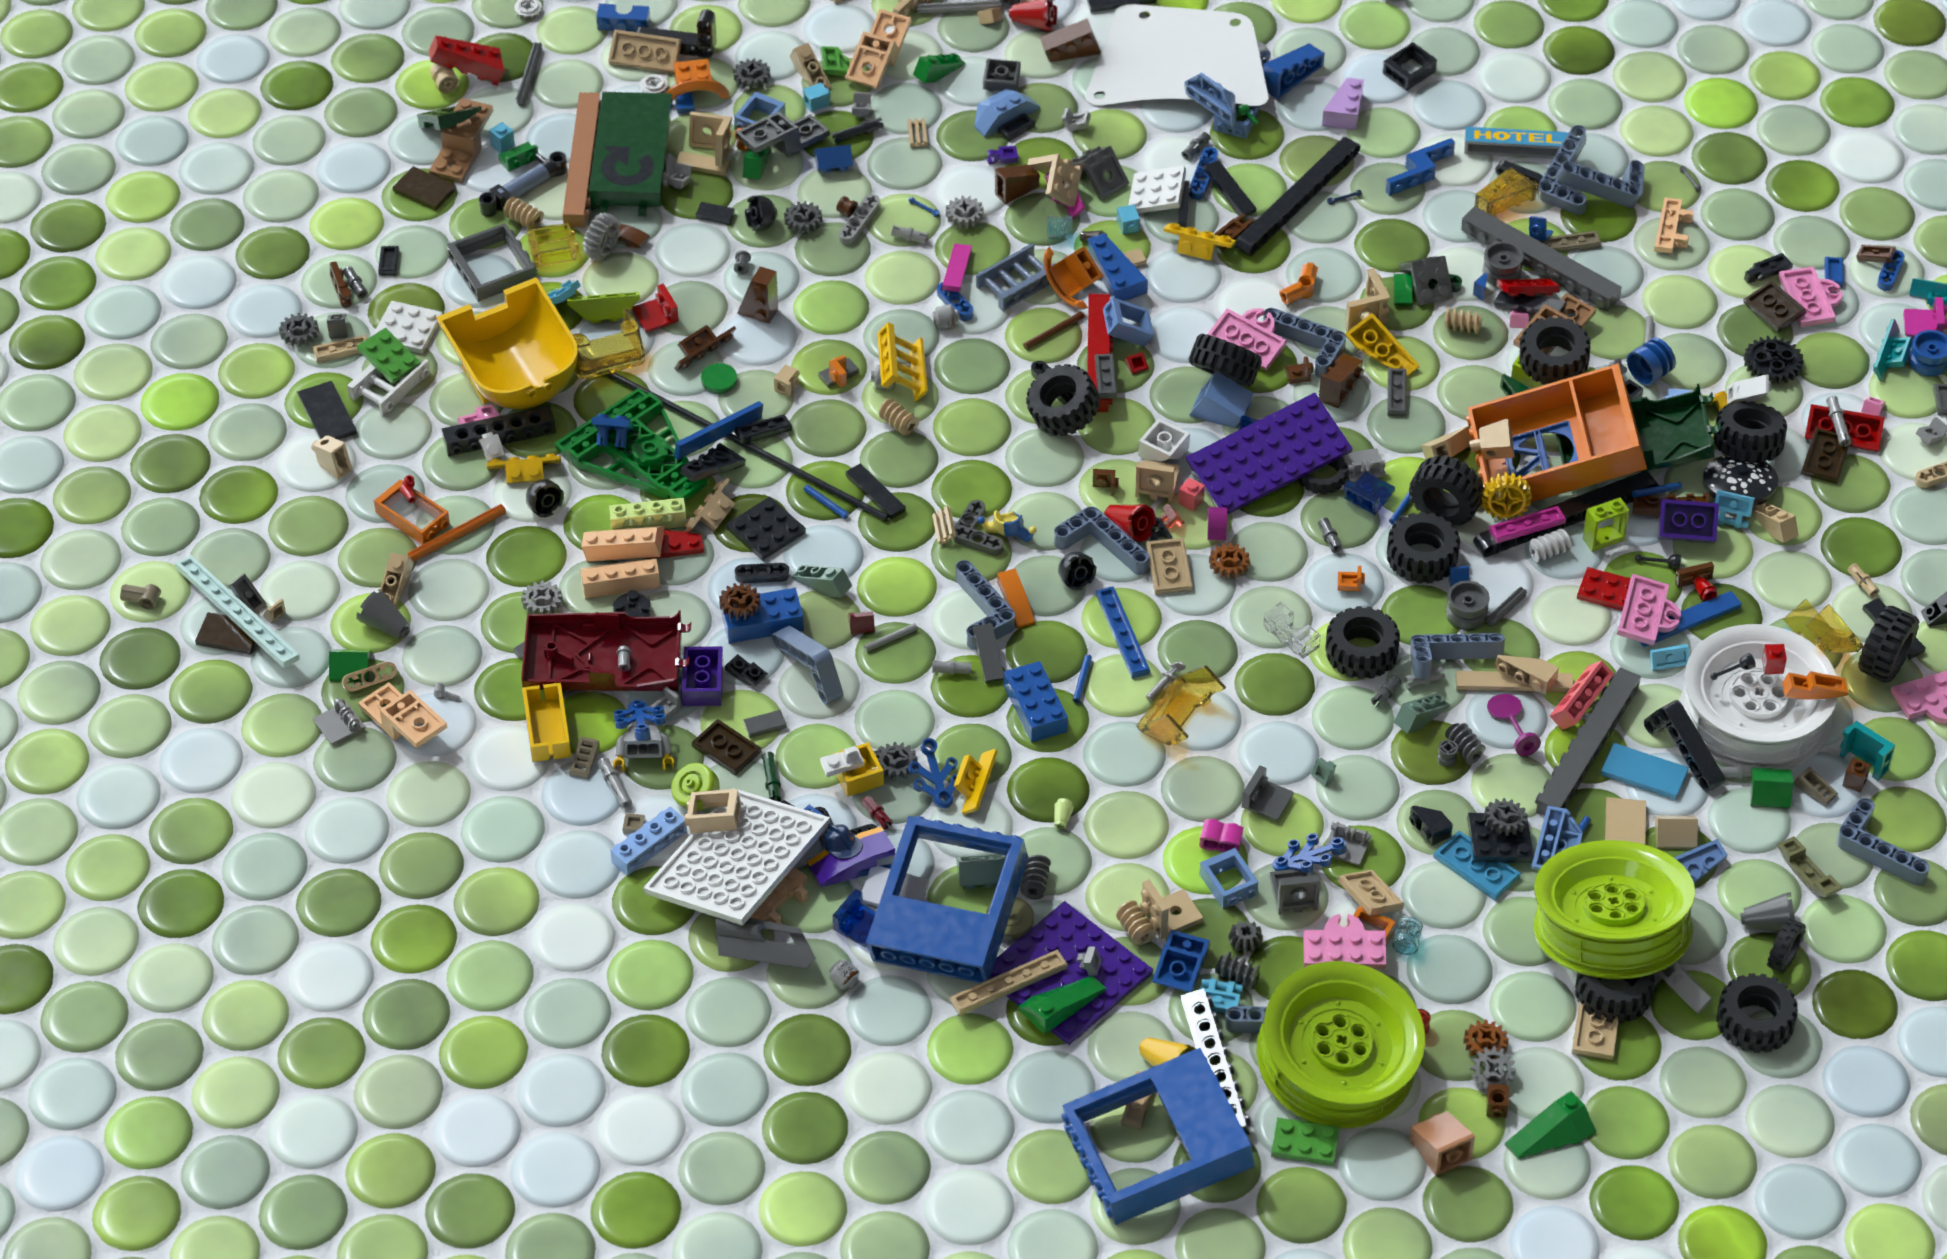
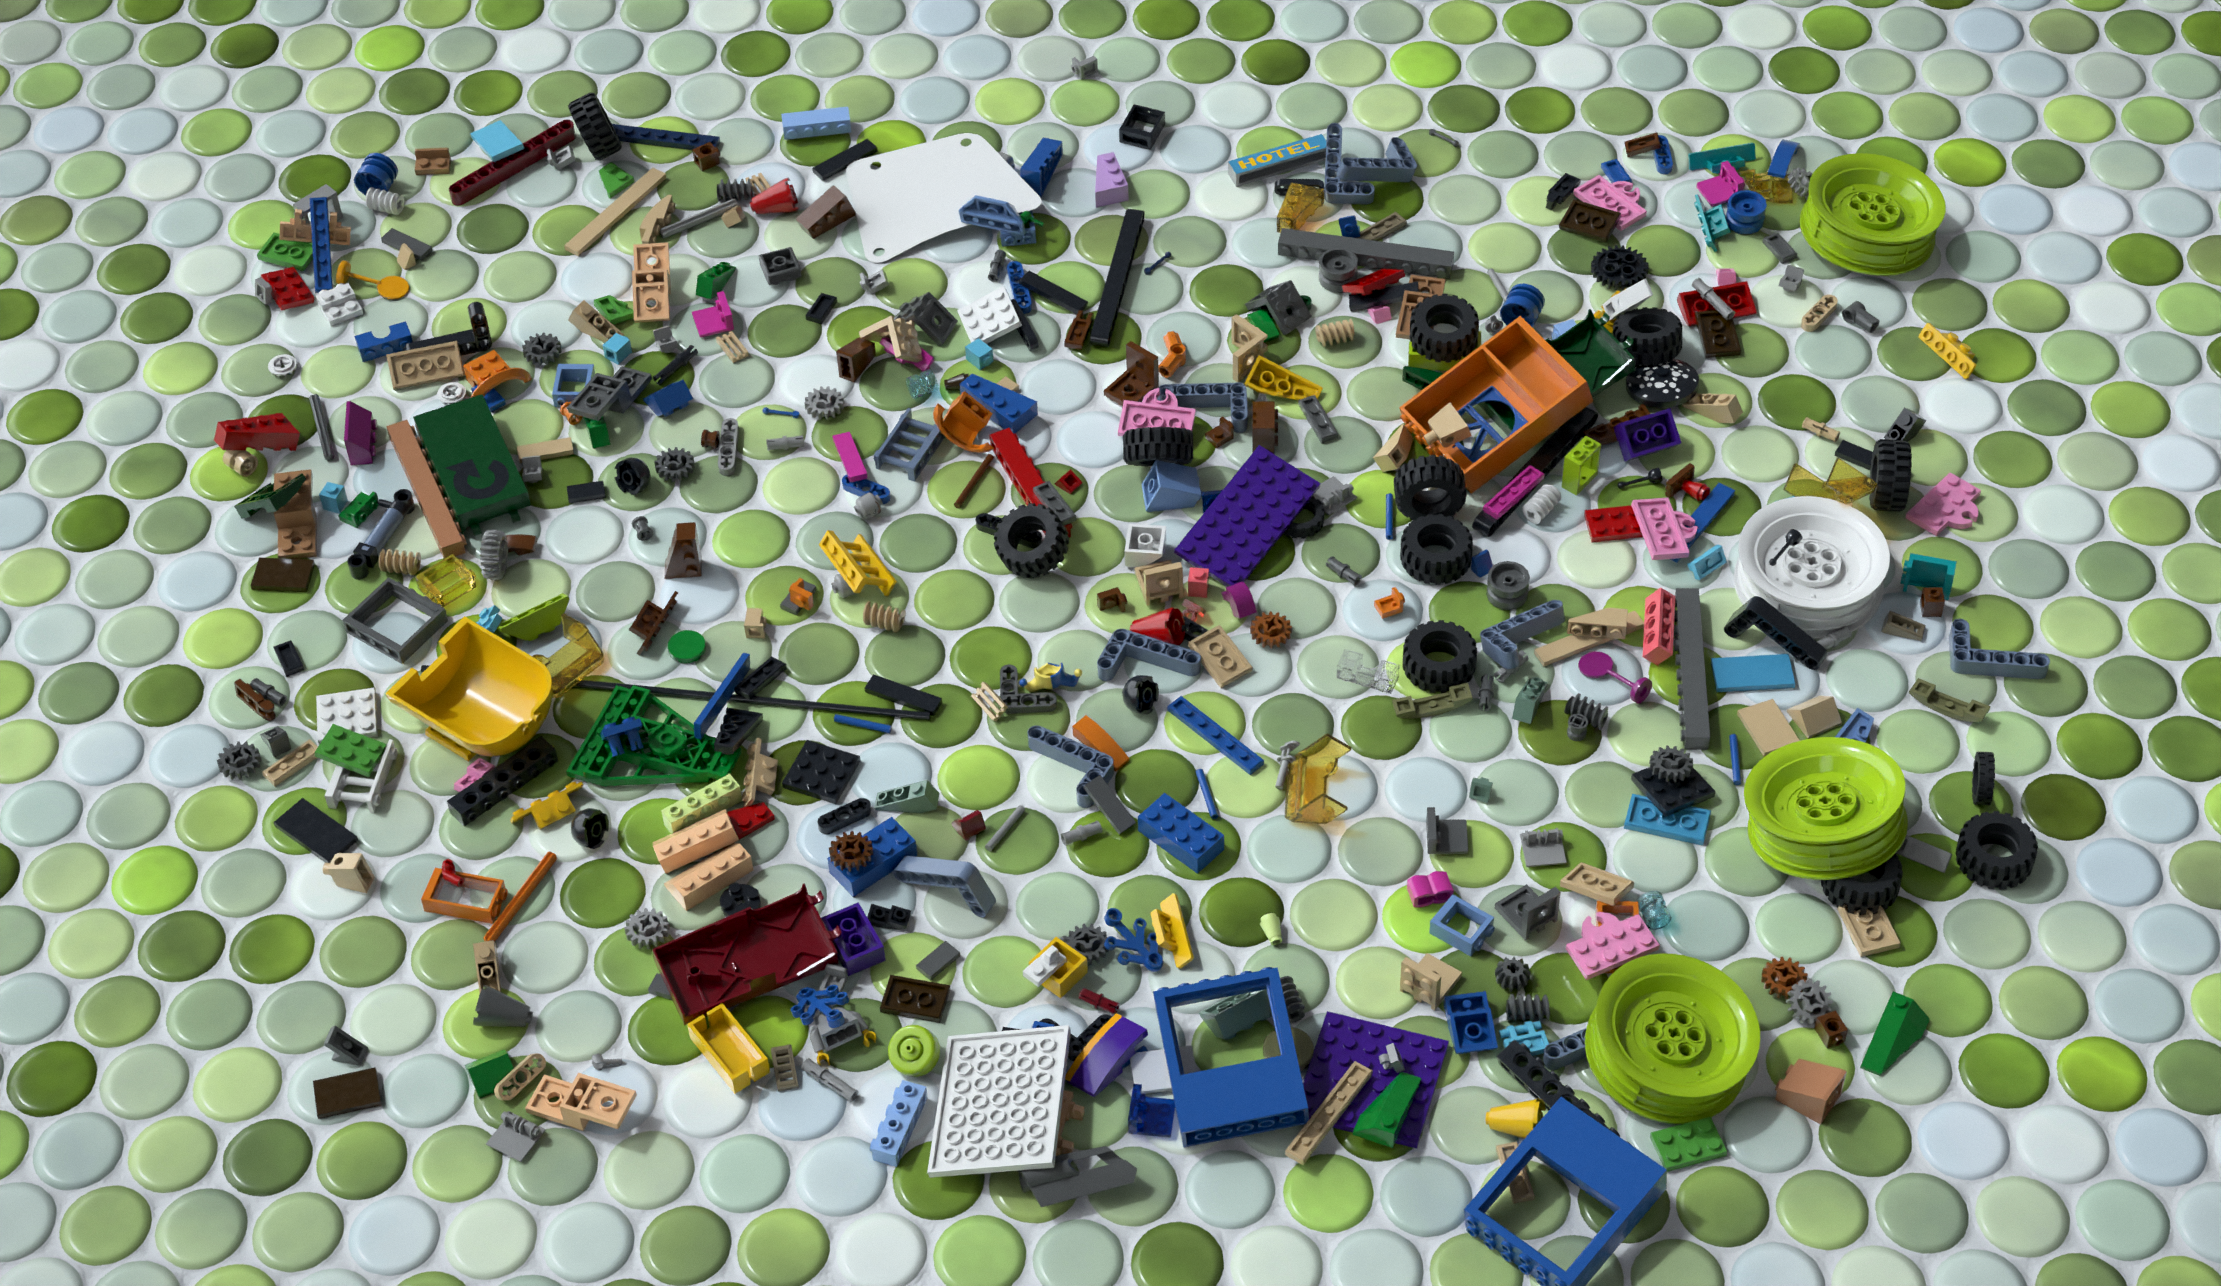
camera: 25 degrees left, 0 degrees up
dark tan piece [120,584,161,610] -> none
light aqua plate [175,555,300,668] -> none
tan slope [263,598,286,623] -> none
white bracket [479,432,505,461] -> none
light grey pin [616,646,632,671] -> none
dark tan tile [622,813,645,834] -> none
red bracket [632,283,679,333] -> none
tan window [685,789,741,834] -> none
tan bracket [689,112,732,167] -> none
dark green pin [762,751,782,802] -> none
dark blue piece [823,823,863,859] -> none
light grey head [829,960,860,990] -> none
medium blue wedge [974,89,1040,137] -> none
dark purple plate [987,146,1019,164] -> none
medium blue window [1103,297,1154,347] -> none
tan piece [1116,900,1157,945] -> none
yellow bracket [1163,223,1235,261] -> none
blue plant [1272,833,1347,873] -> none
clear blue bracket [1344,472,1395,515] -> none
blue bracket [1386,138,1455,196] -> none
black slope [1409,805,1453,846] -> none
blue slope [1473,273,1488,300] -> none
yellow gear [1481,472,1532,521] -> none
dark grey axle [1486,587,1527,626] -> none
medium blue wedge [1531,806,1583,870] -> none
blue bar [1632,482,1682,498] -> none
light nougat hinge [1654,198,1694,253] -> none
medium azure plate [1715,490,1755,529] -> none
dark grey cone [1740,892,1795,931] -> none
green slope [1750,767,1794,809] -> none
red brick [1762,644,1787,674] -> none
orange slope [1782,671,1848,700] -> none
none -> magenta slope [344,401,378,466]
none -> dark pink bracket [692,291,734,337]
none -> reddish brown bracket [1103,341,1159,406]
none -> olive slope [1392,683,1473,719]

